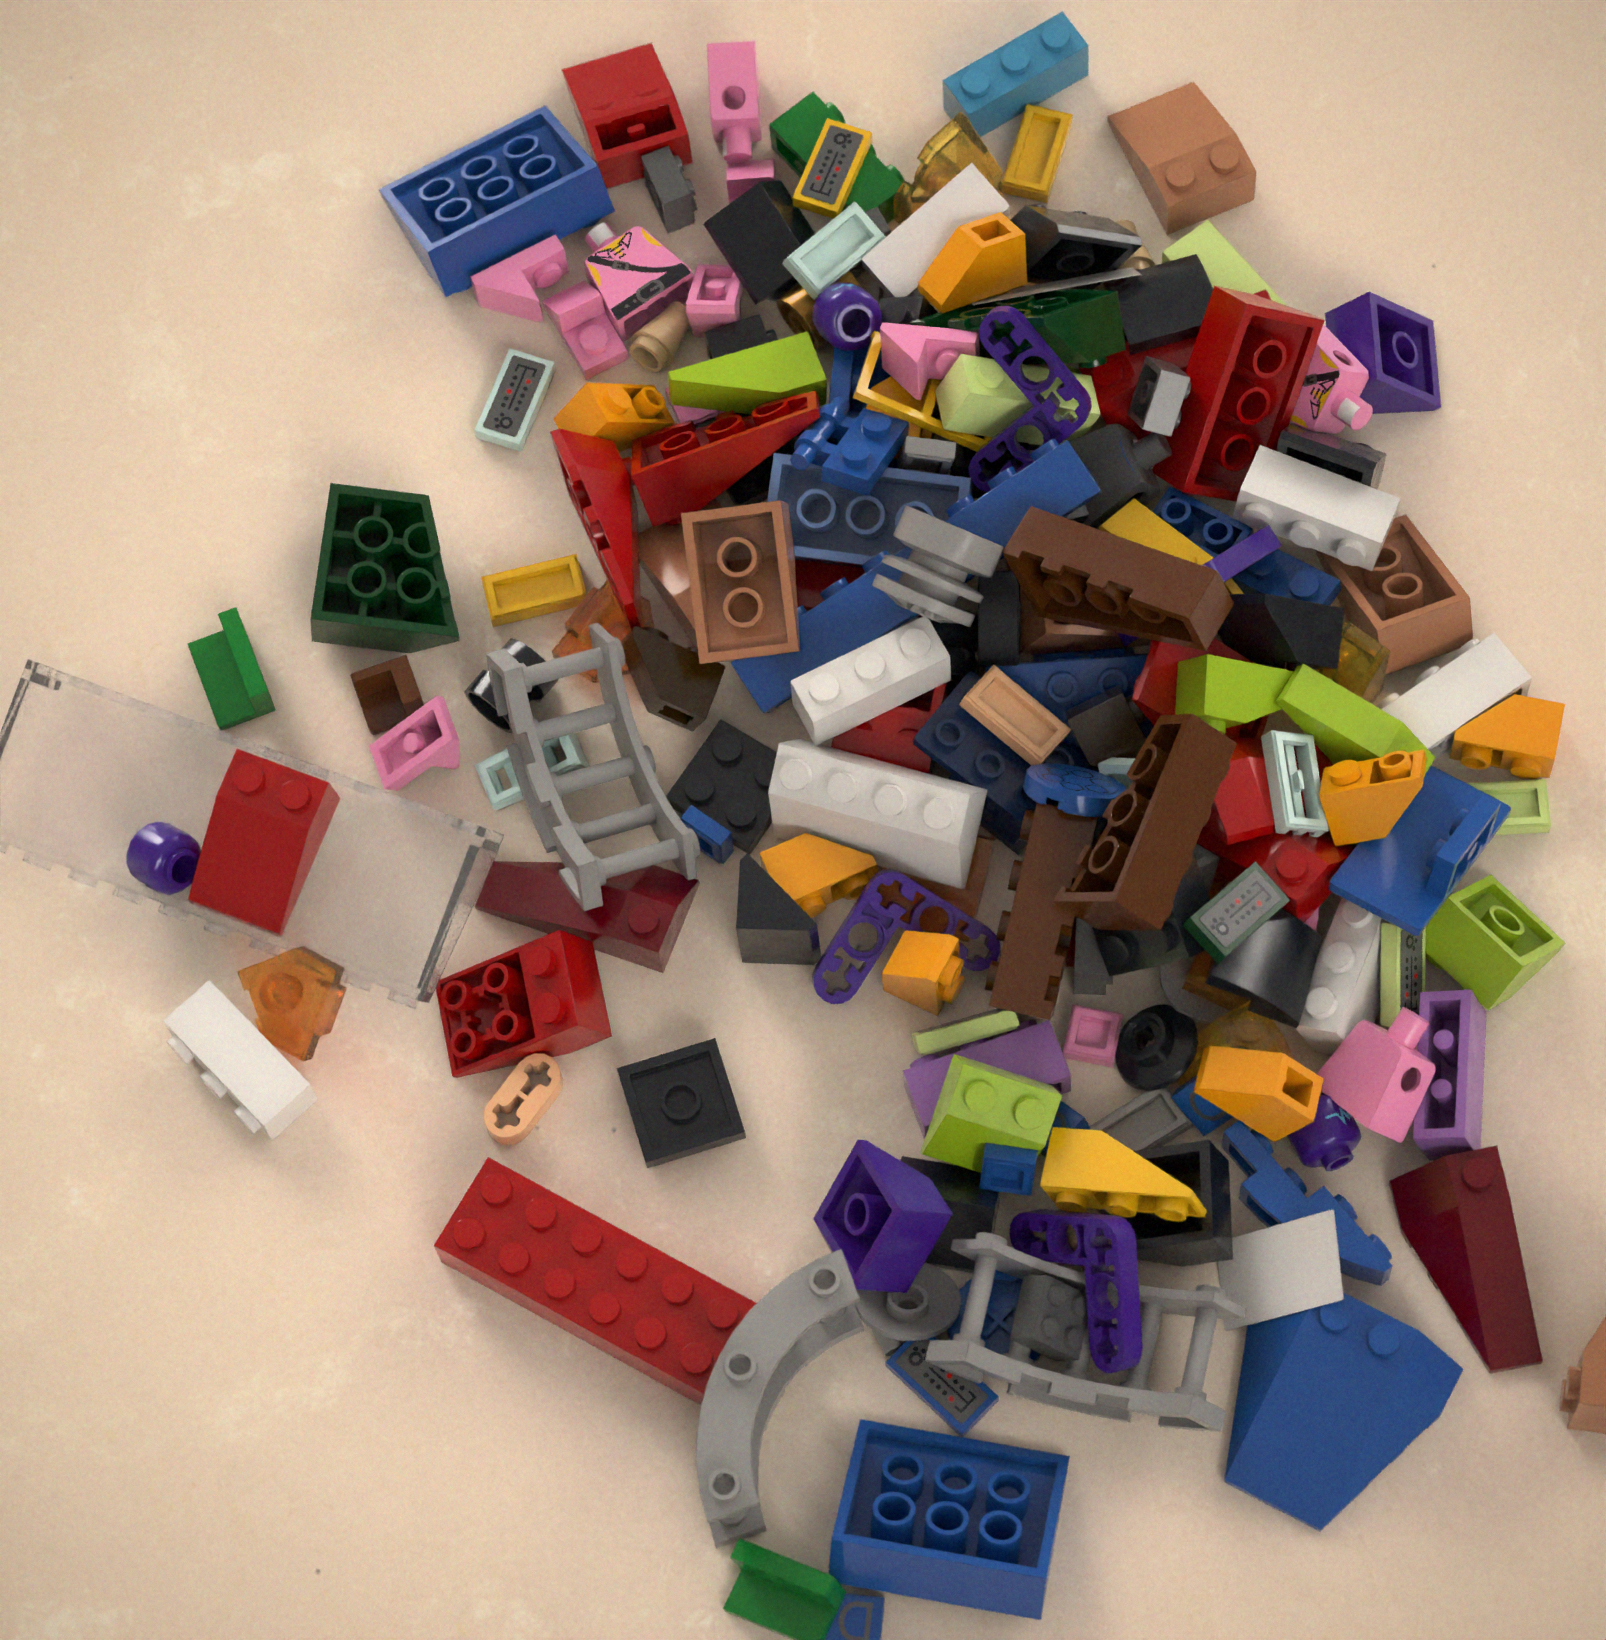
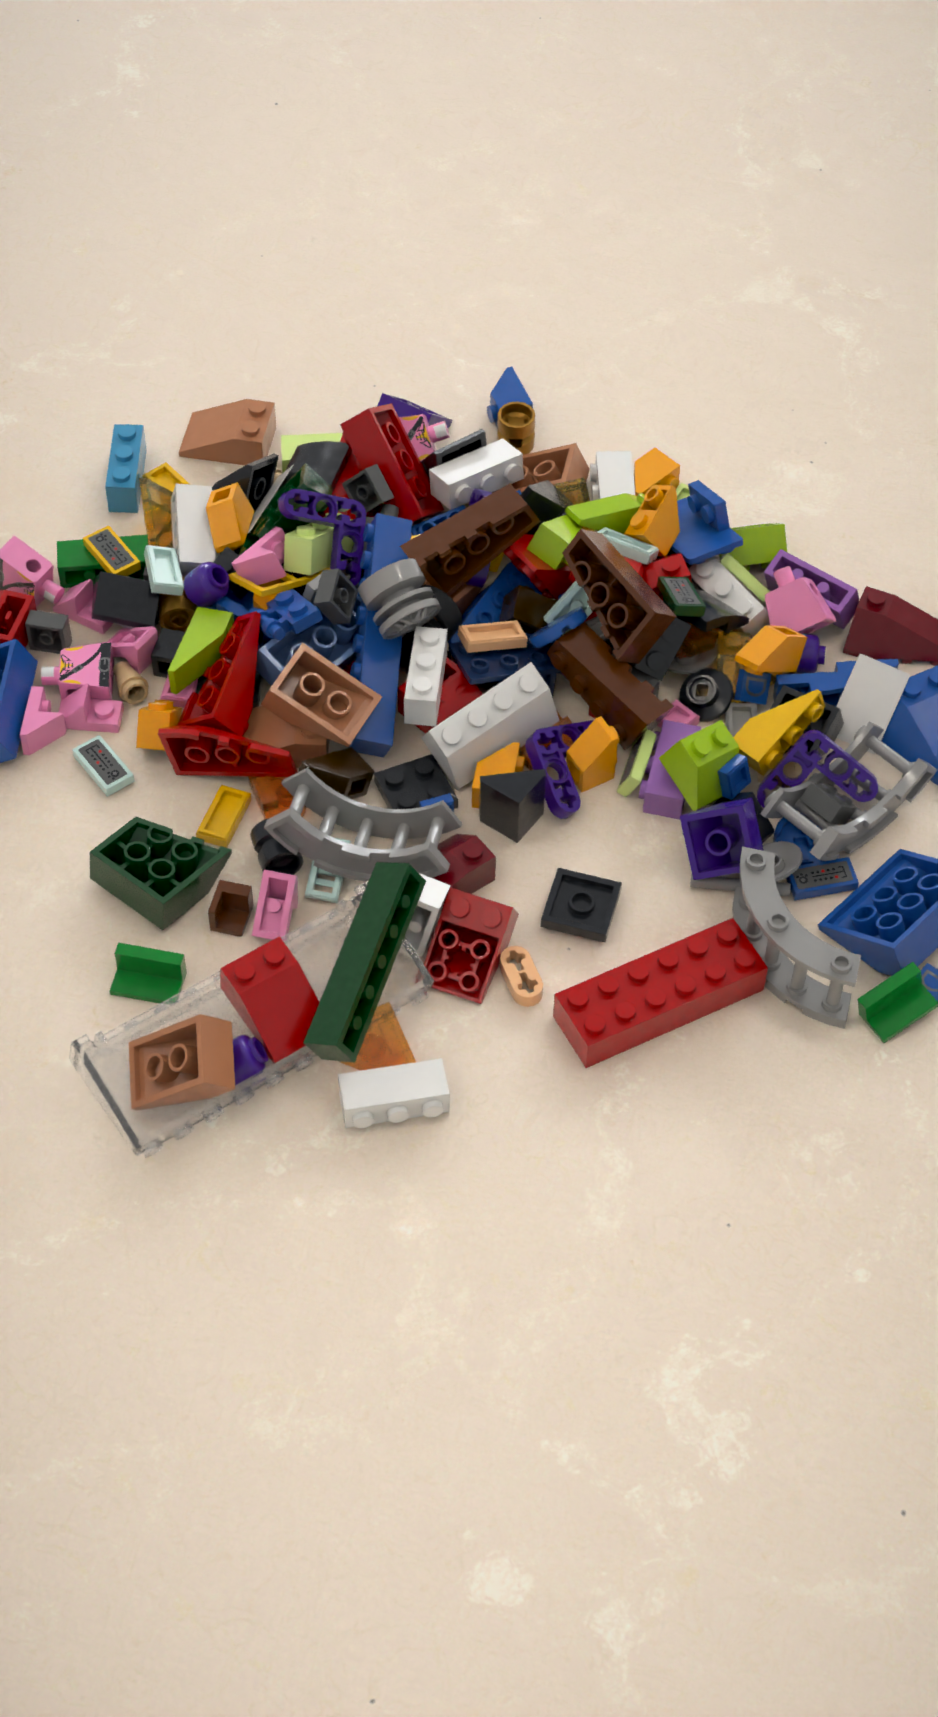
camera: 65 degrees left, 15 degrees down
none -> nougat slope [129,1014,235,1111]
none -> dark green brick [303,862,426,1063]
none -> dark grey piece [314,568,358,625]
none -> white slope [400,873,450,958]
none -> blue slope [487,366,533,428]
none -> pearl gold wheel [497,401,535,455]

